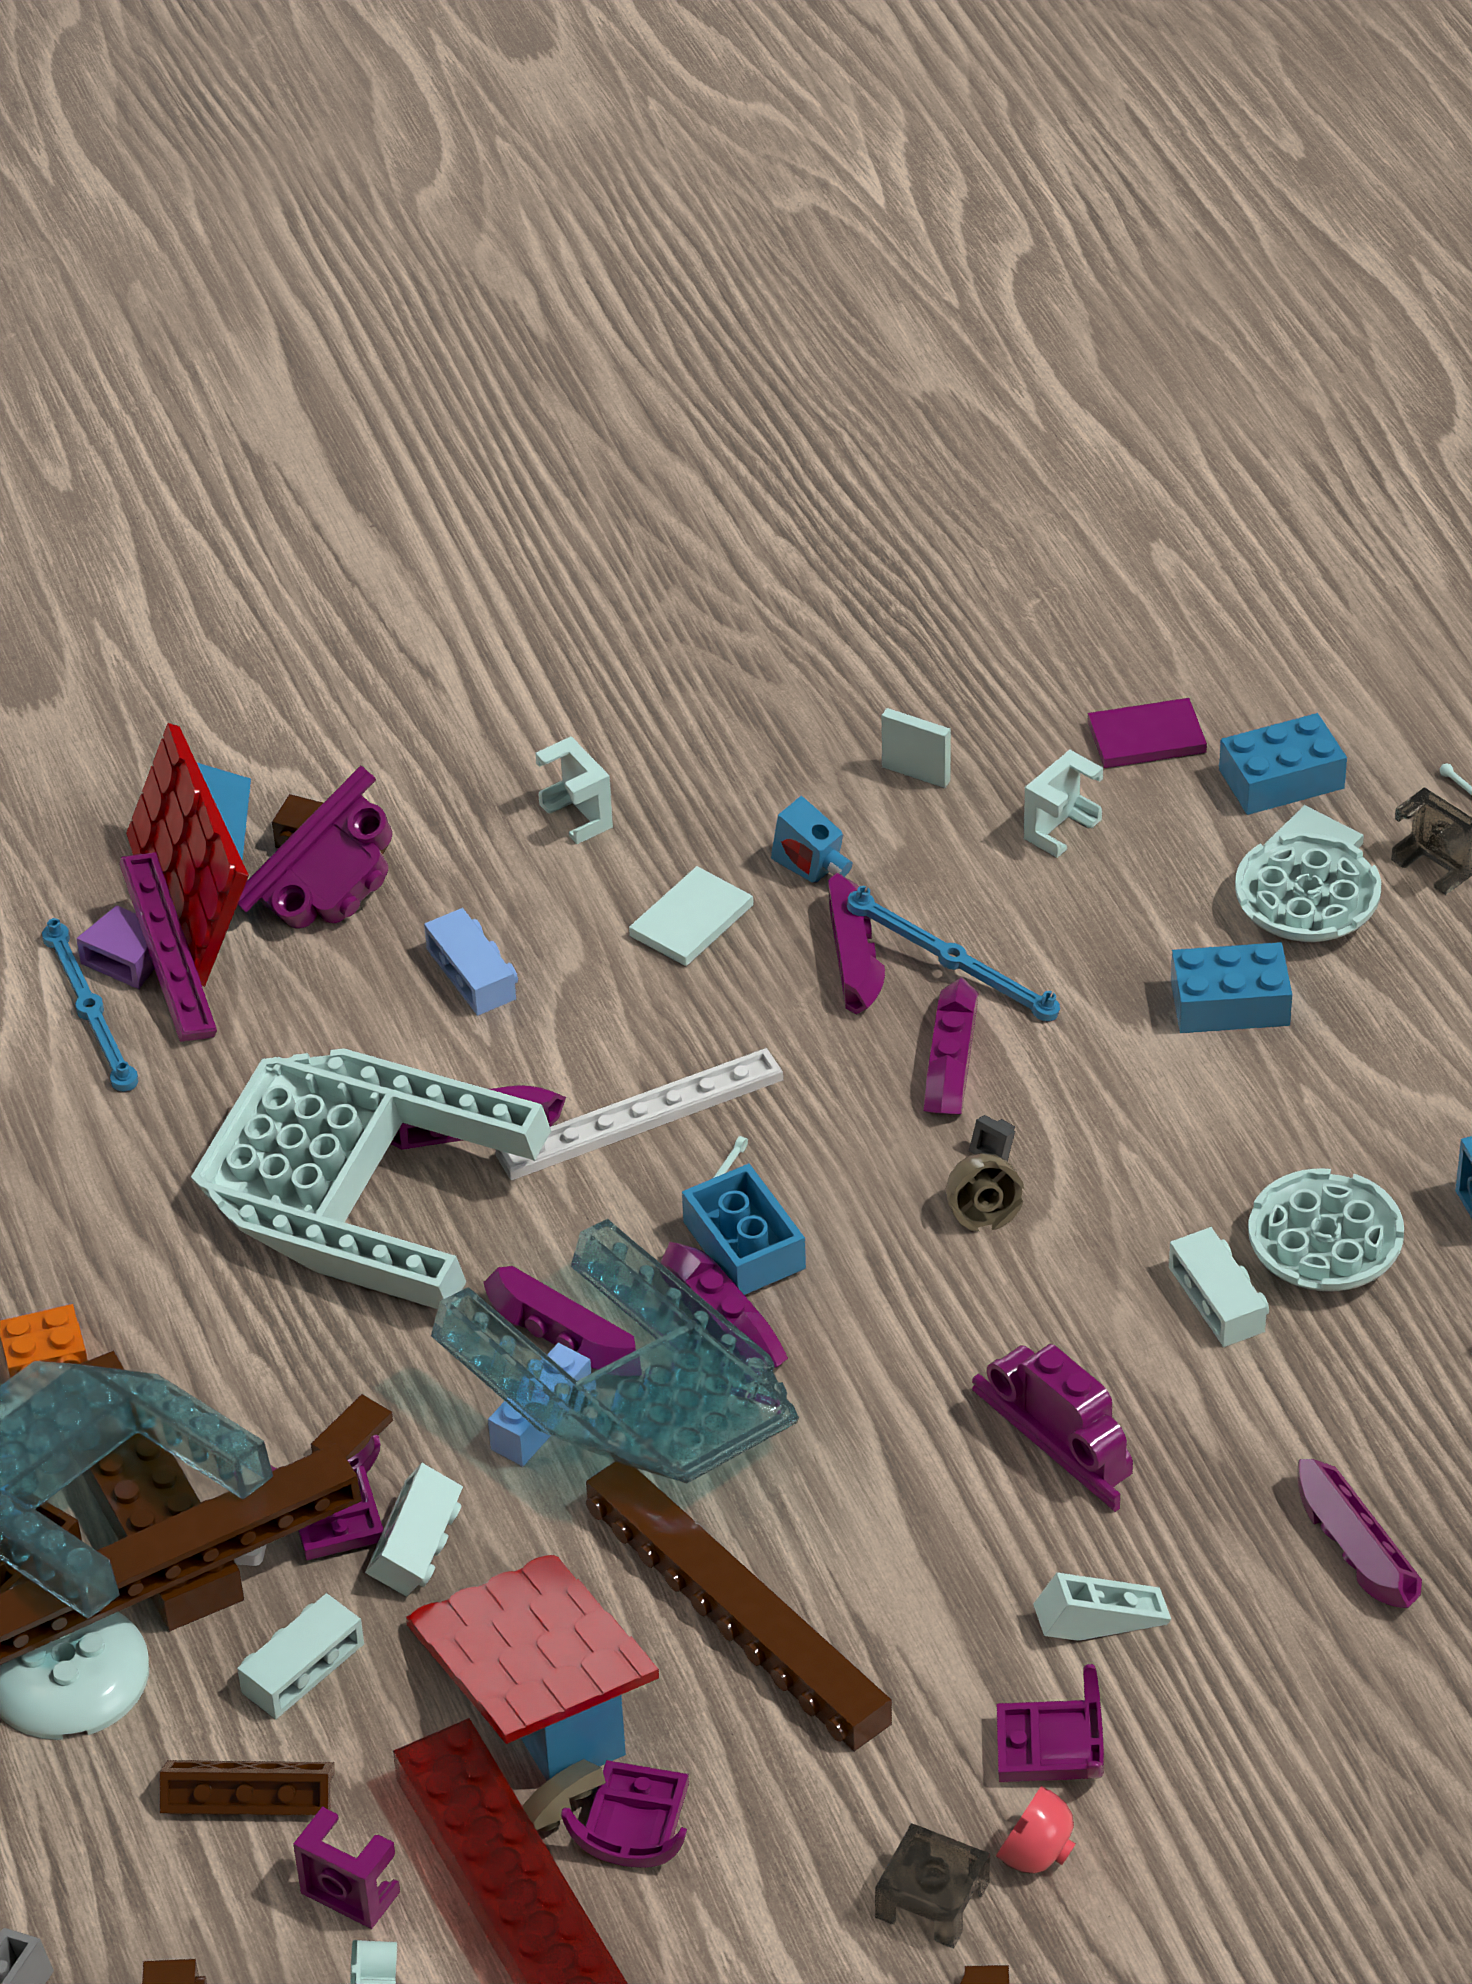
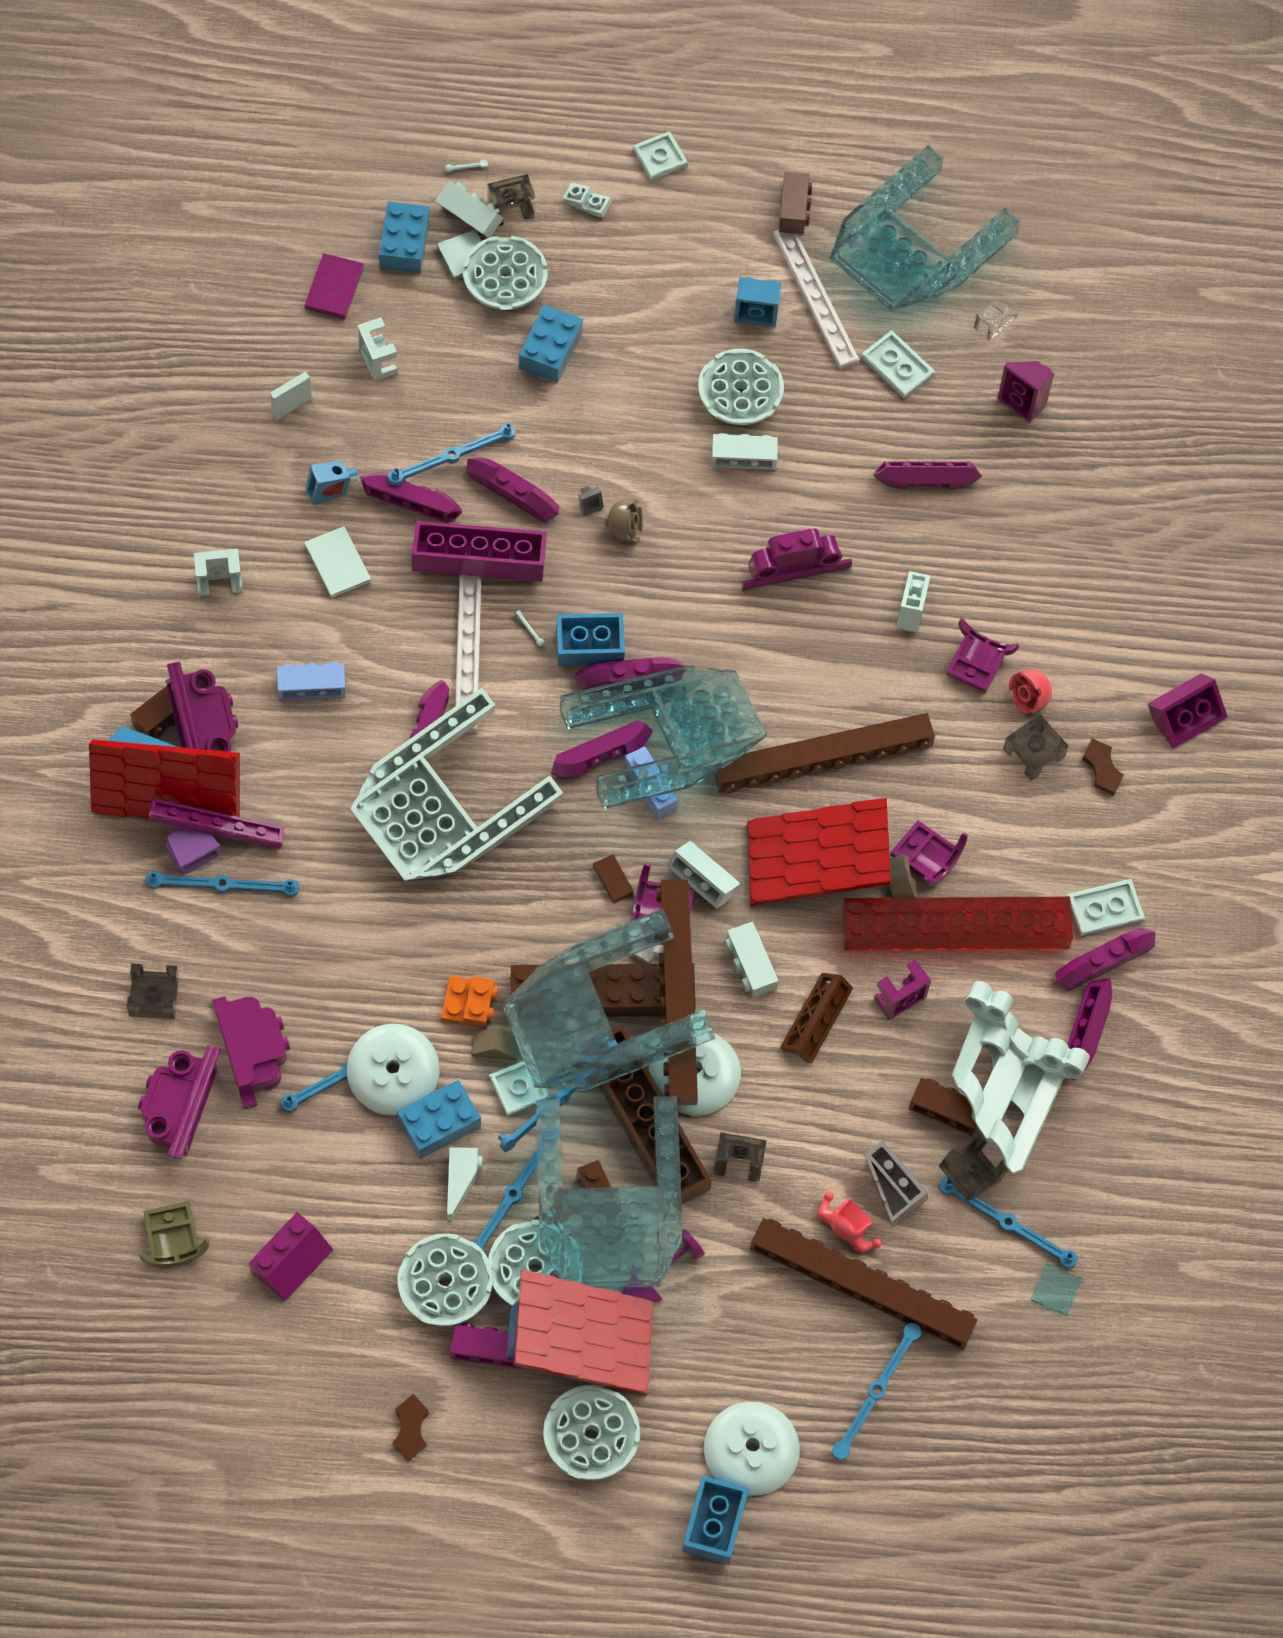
camera: 70 degrees left, 20 degrees up
none -> magenta brick [412,521,547,582]
none -> light aqua brick [435,180,504,238]

